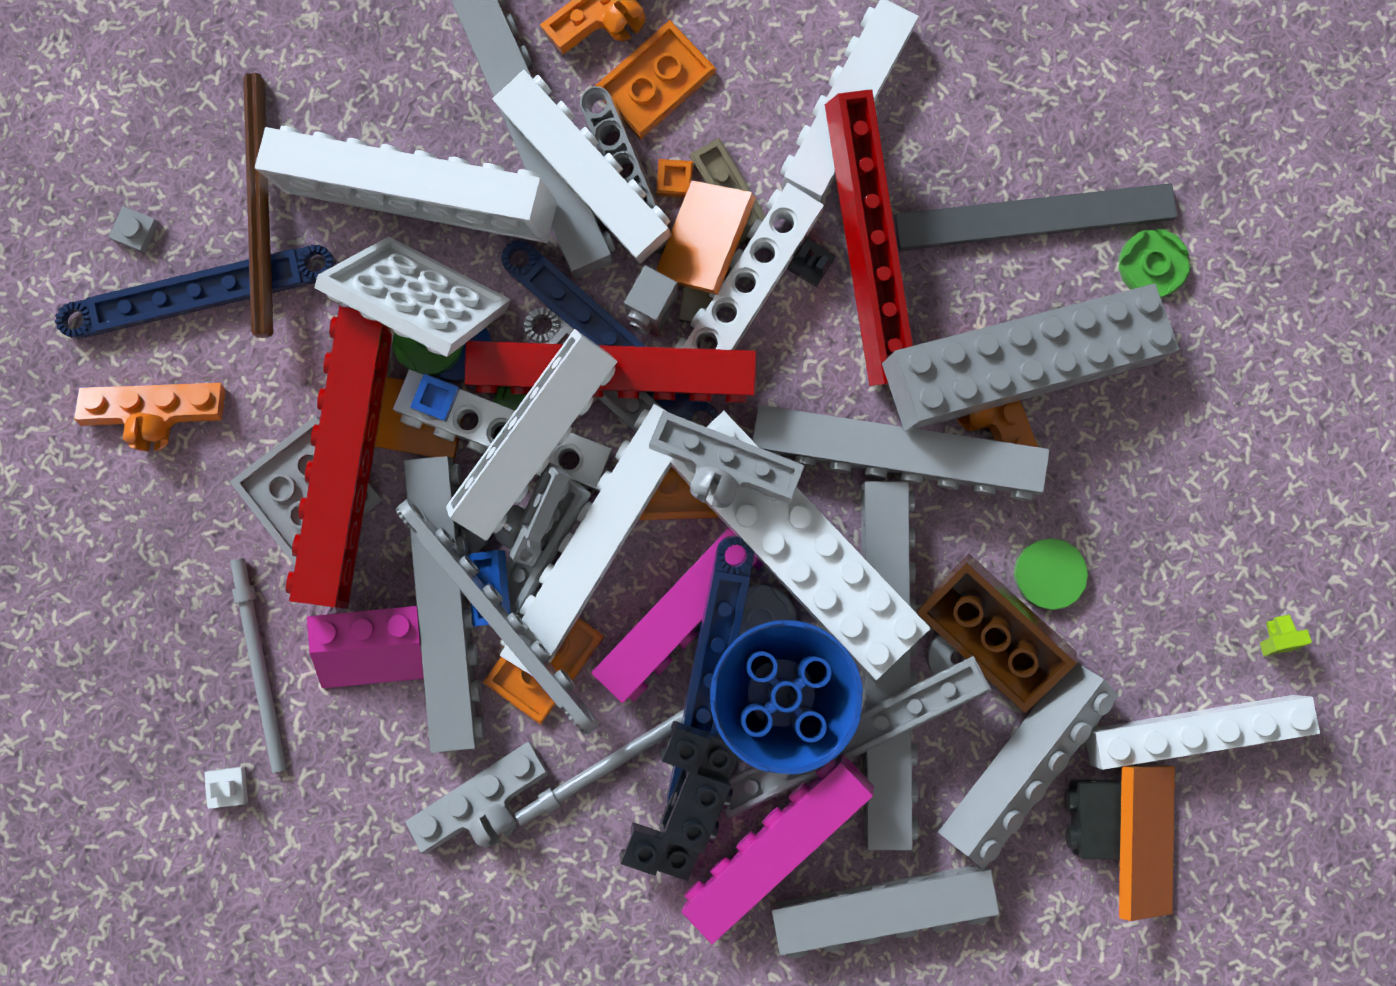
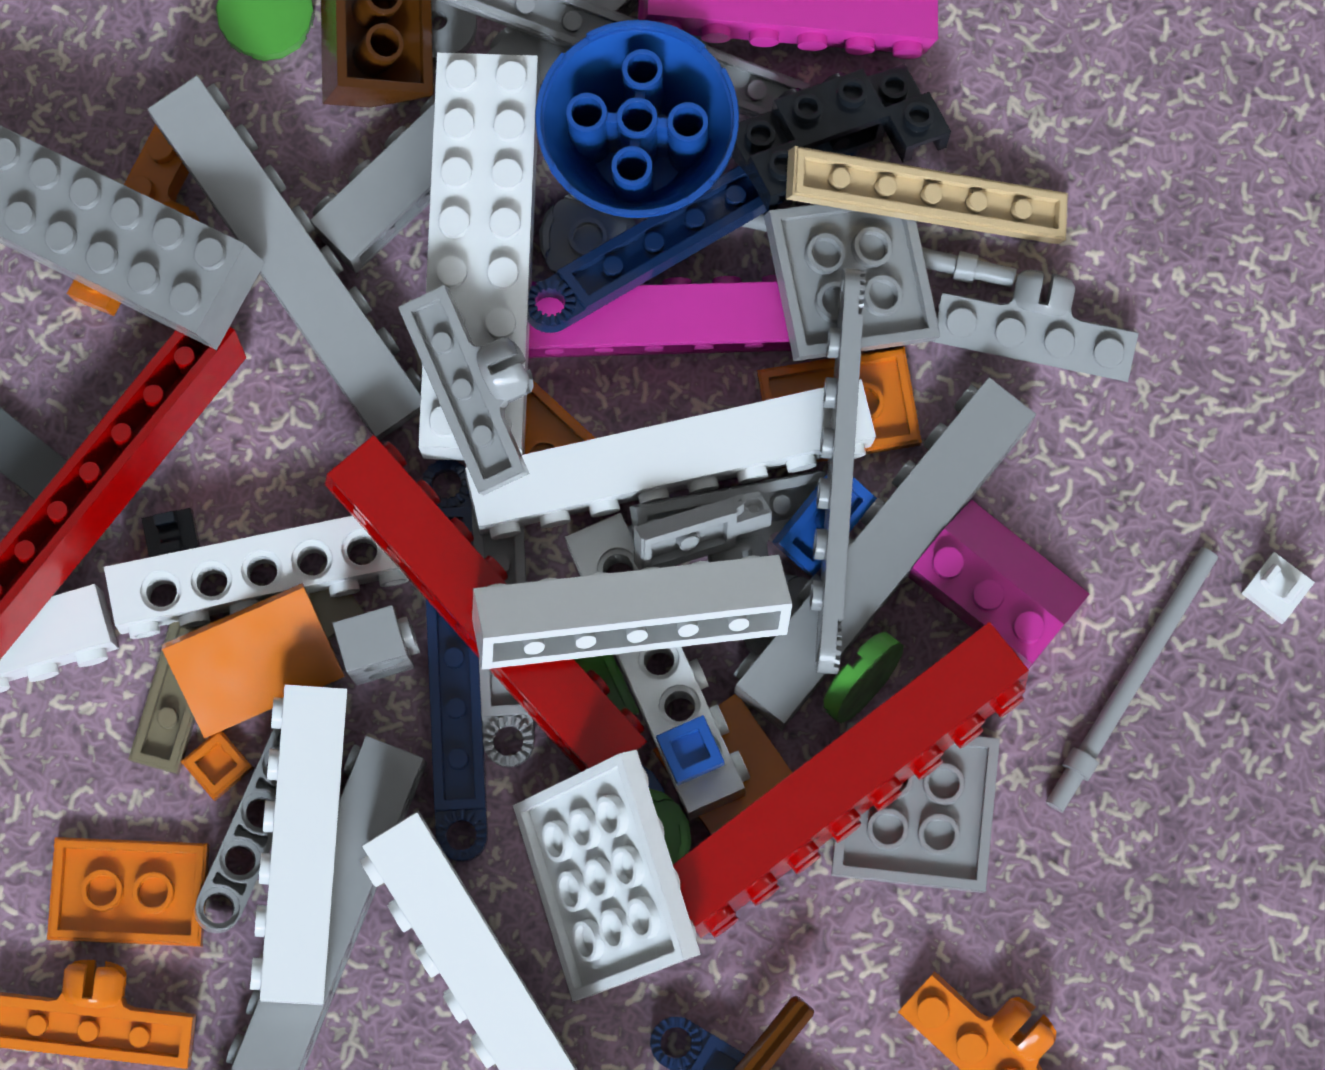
camera: 130 degrees left, 5 degrees down
none -> light grey plate [764,204,940,361]
none -> tan tile [786,146,1068,244]
none -> bright green tile [823,632,904,723]

